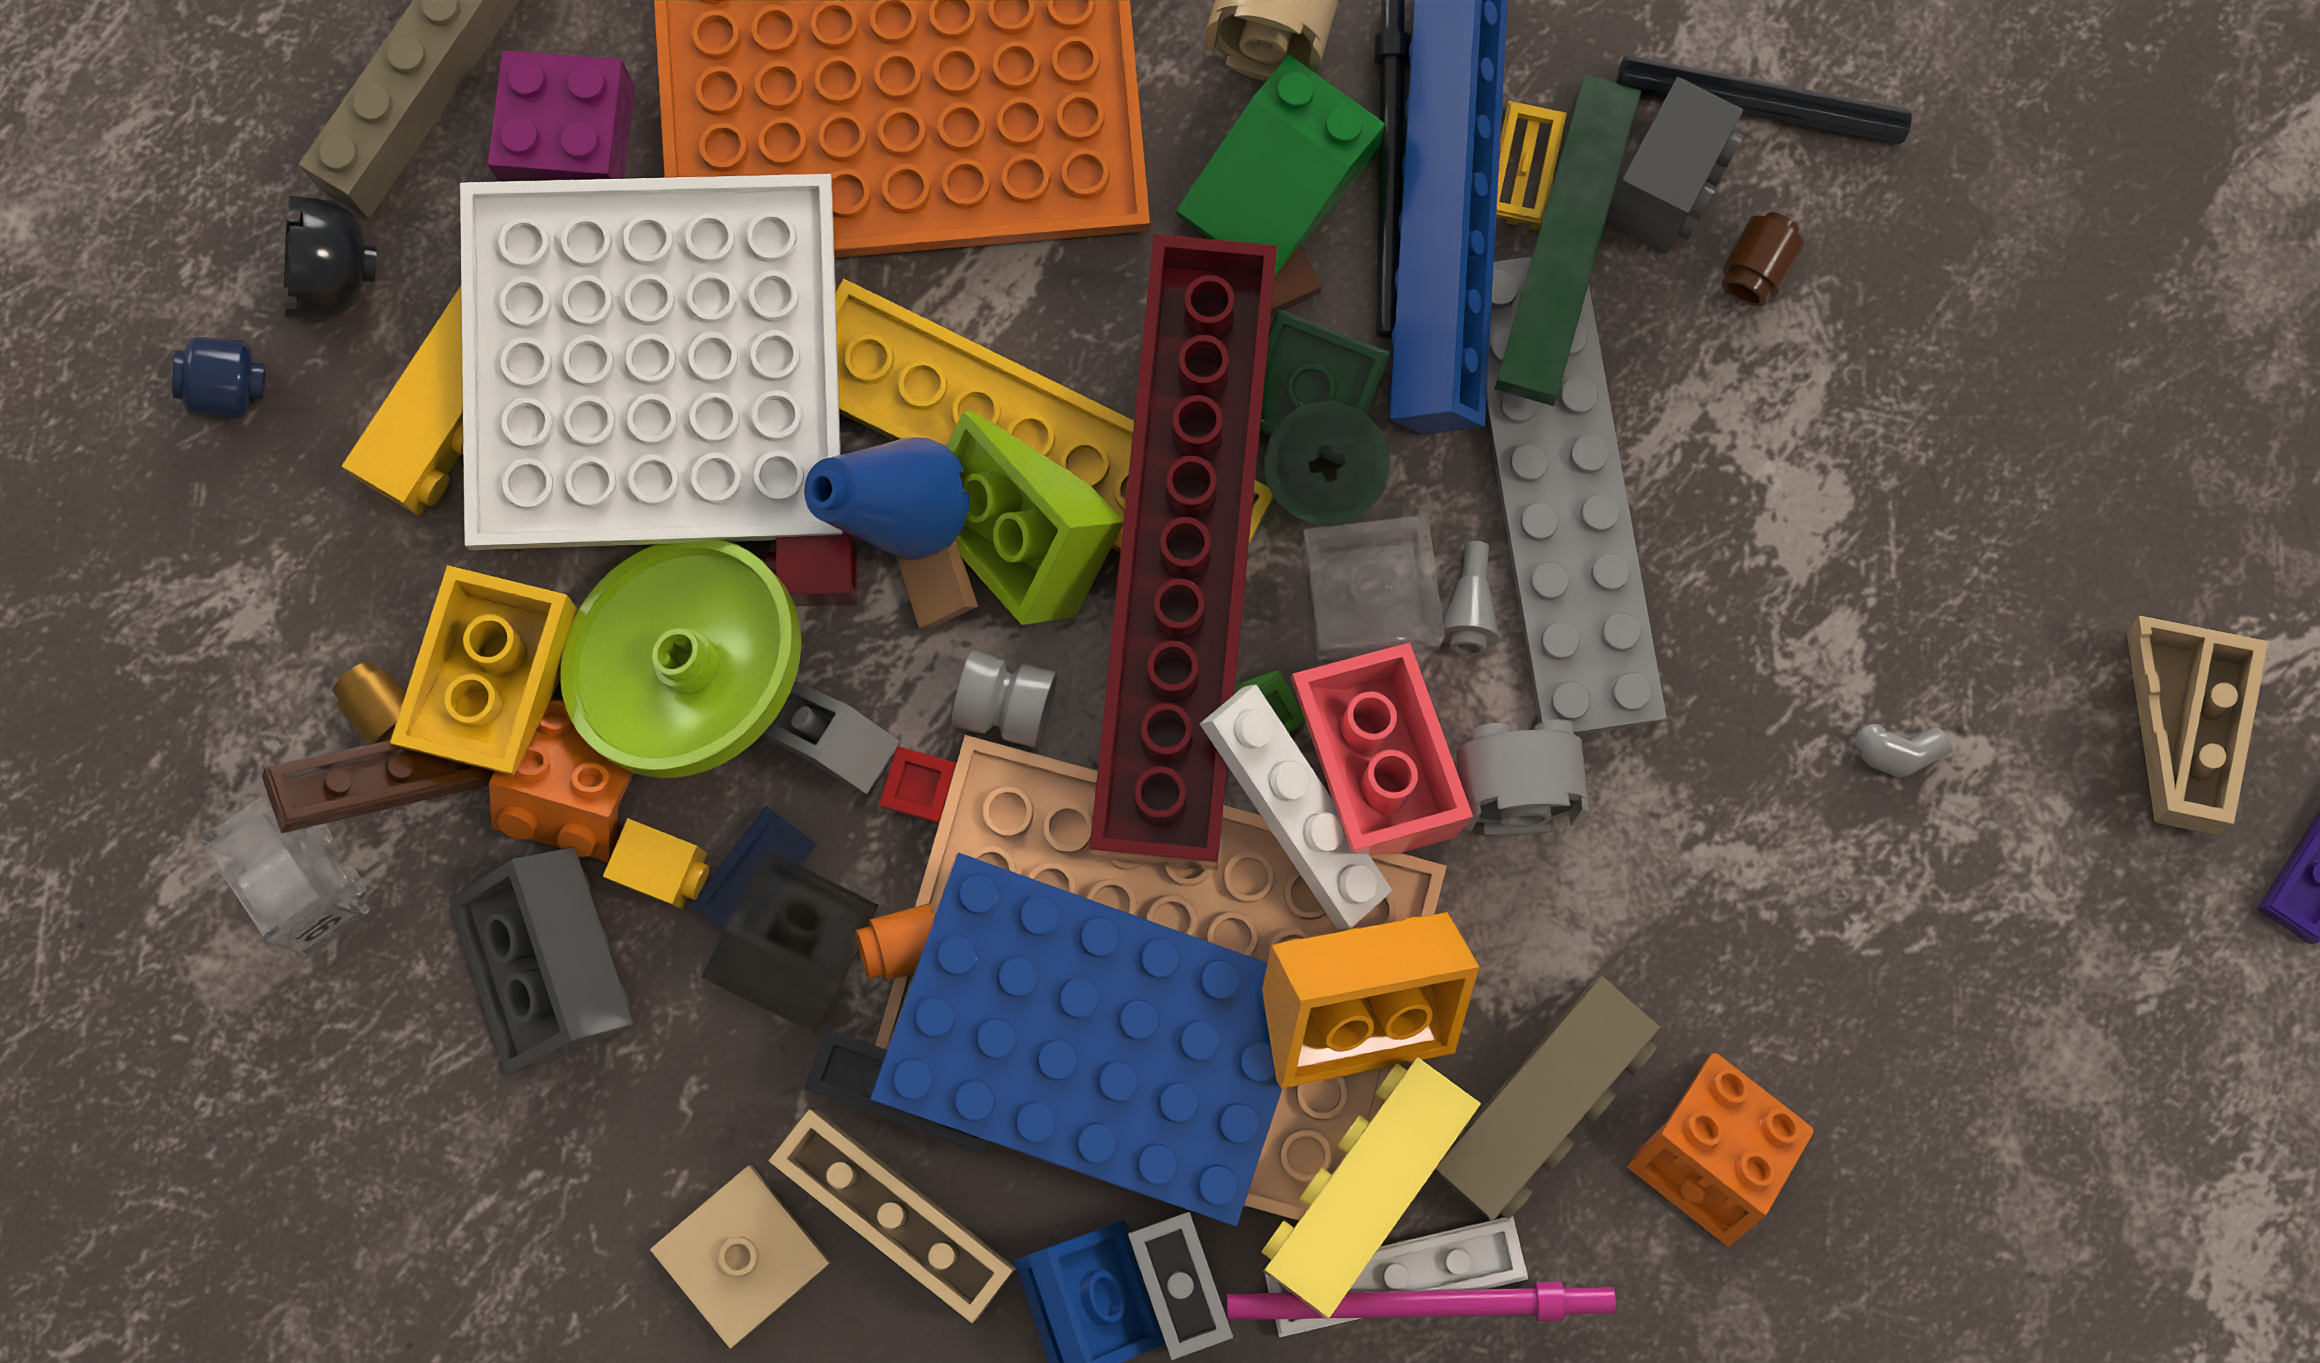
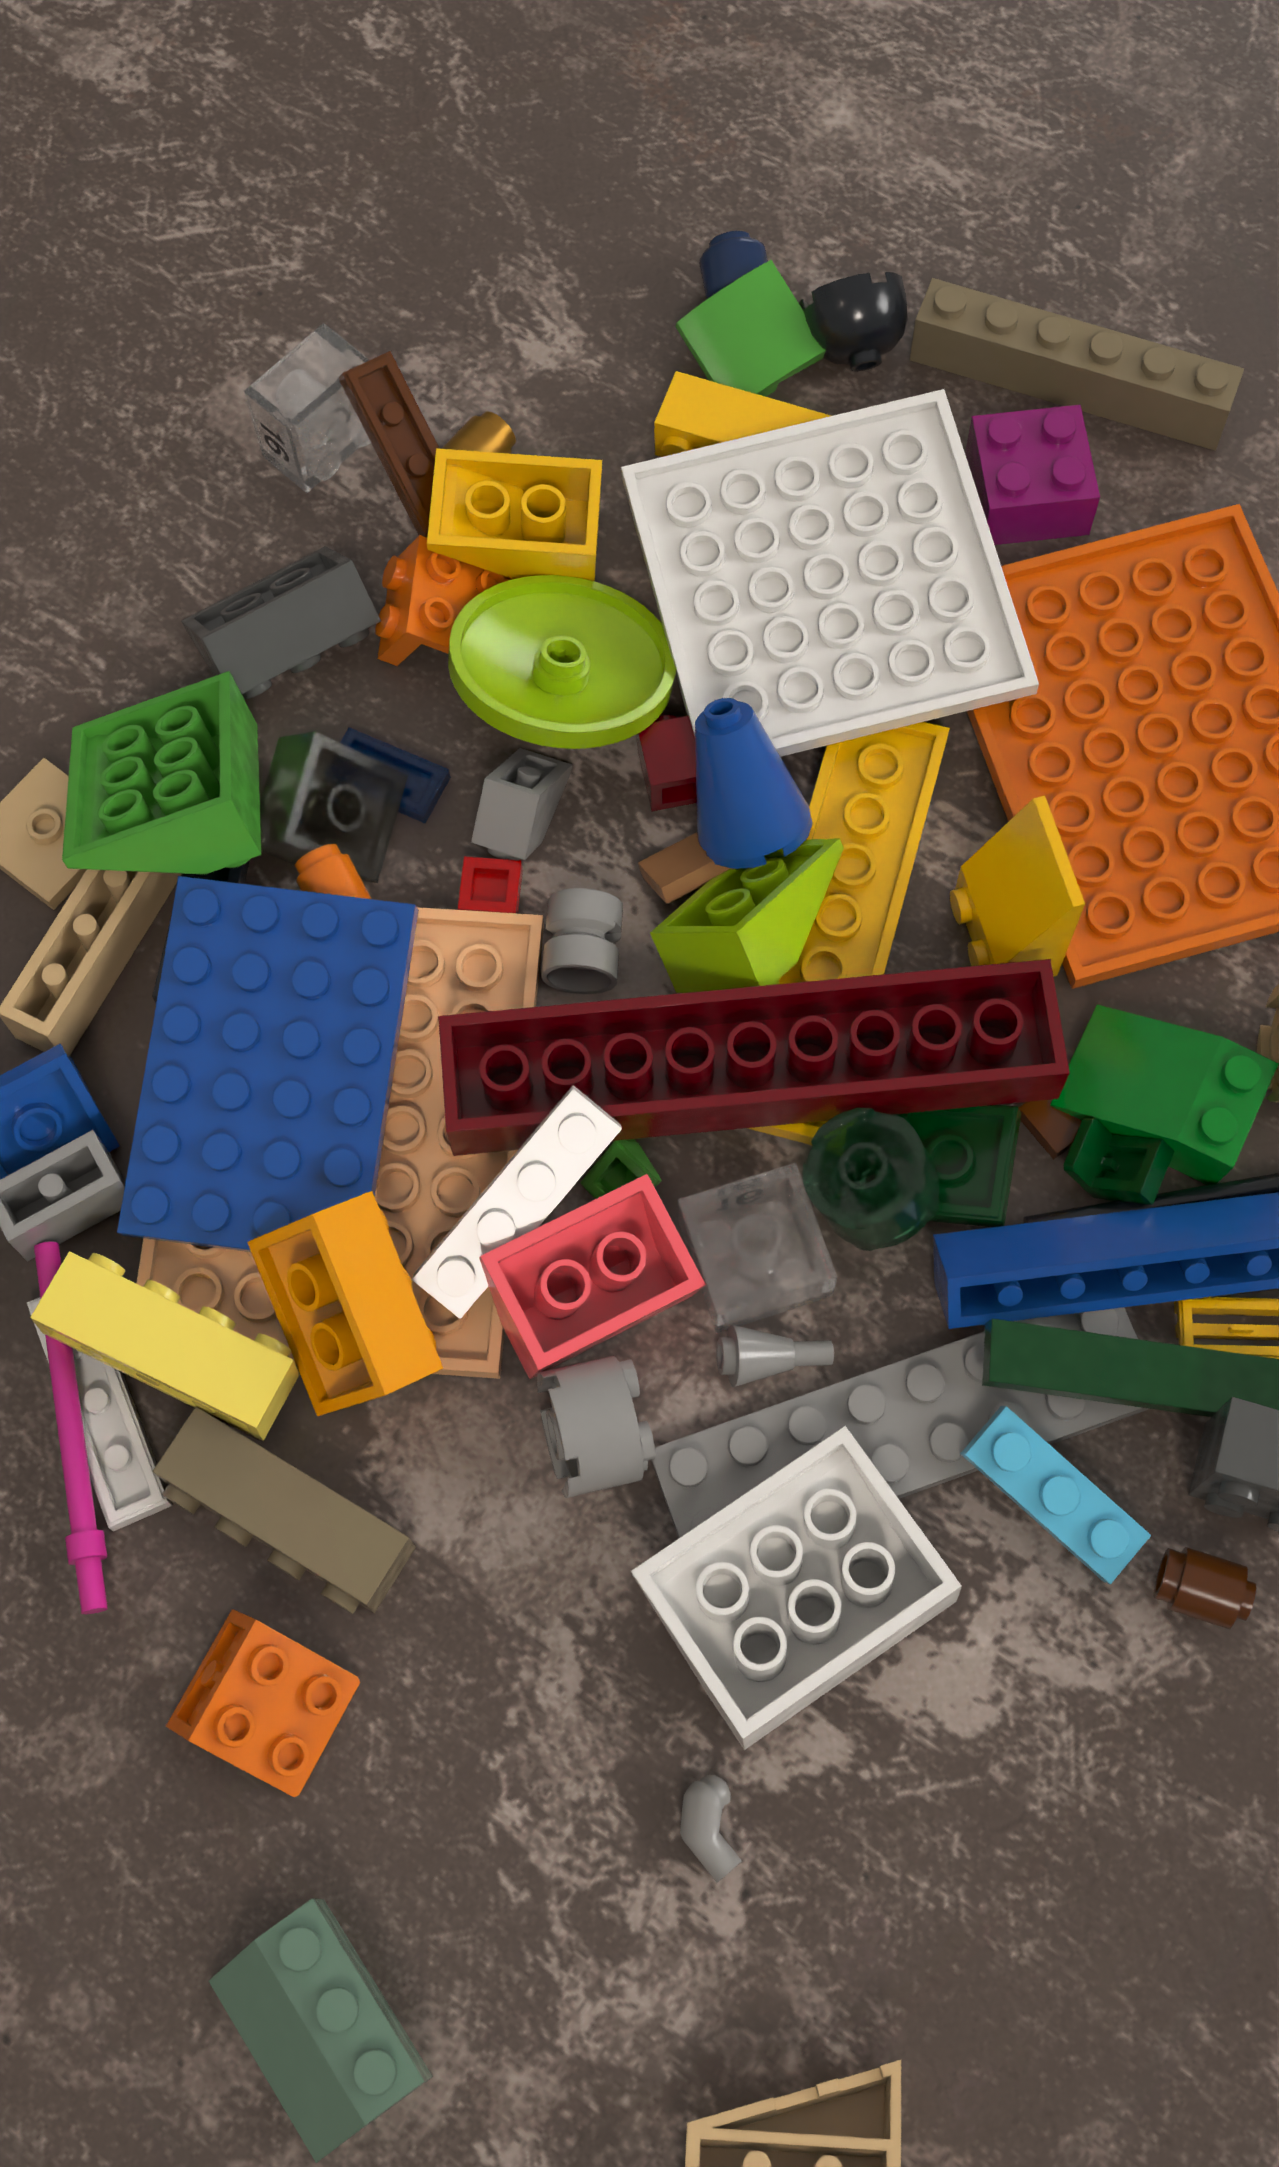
camera: 80 degrees right, 10 degrees down
yellow brick [603,818,710,910] -> none
none -> bright green slope [62,671,261,874]
none -> sand green slope [209,1898,433,2163]
none -> white slope [631,1426,962,1750]
none -> bright green slope [675,260,826,397]
none -> yellow slope [950,796,1085,977]
none -> medium azure plate [960,1406,1151,1585]
none -> dark green bracket [1063,1118,1175,1205]

